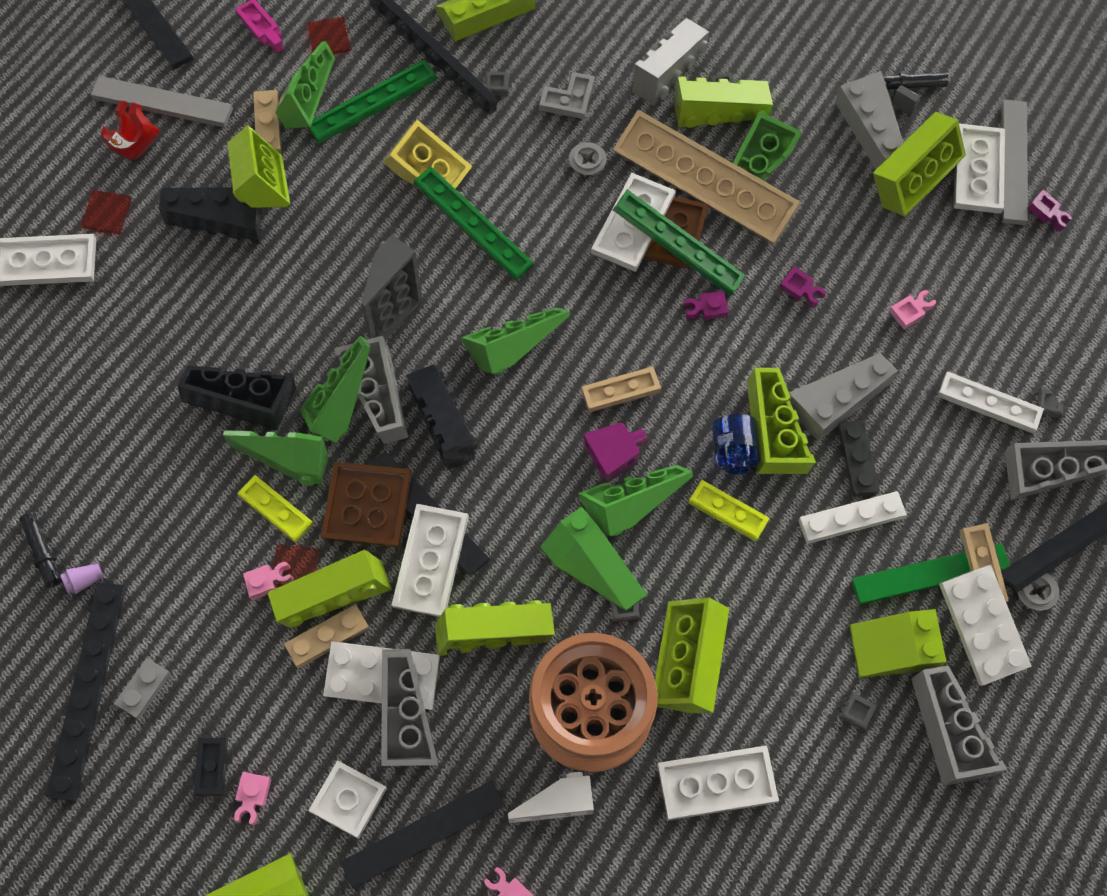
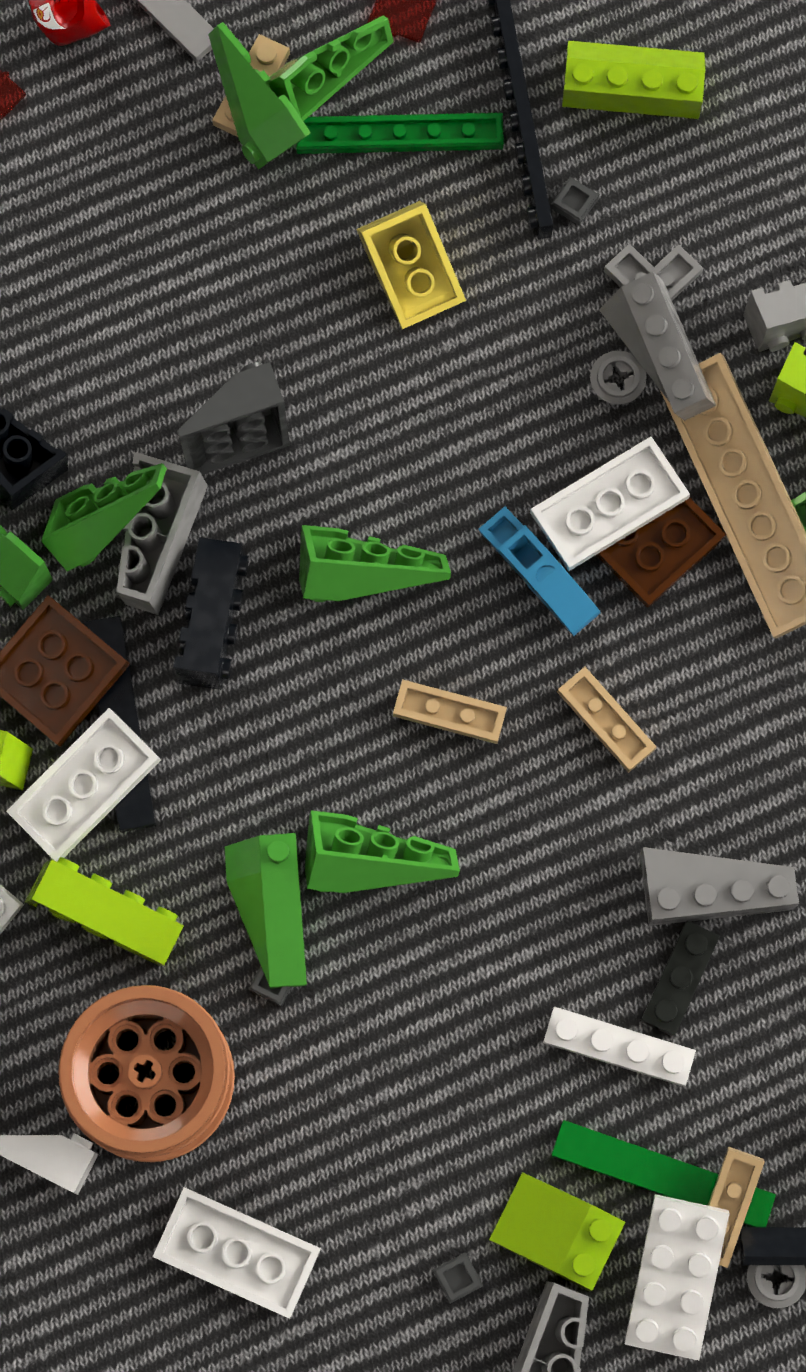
camera: 35 degrees right, 10 degrees up
black wedge [159,187,263,244] -> none
lime slope [227,125,290,207] -> none
green tile [413,166,534,281] -> none
magenta torso [583,423,648,483] -> none
green tile [613,189,745,296] -> none
lime slope [655,597,730,714] -> none
magenta plate [683,291,729,320] -> none
neon yellow tile [688,480,770,542] -> none
clear blue gear [712,414,760,475] -> none
lime wedge [747,368,816,474] -> none
magenta plate [779,266,826,308] -> none
none -> bright green wedge [208,22,311,170]
none -> dark azure slope [478,506,601,636]
none -> tan plate [557,667,657,773]
none -> light grey wedge [599,271,716,421]

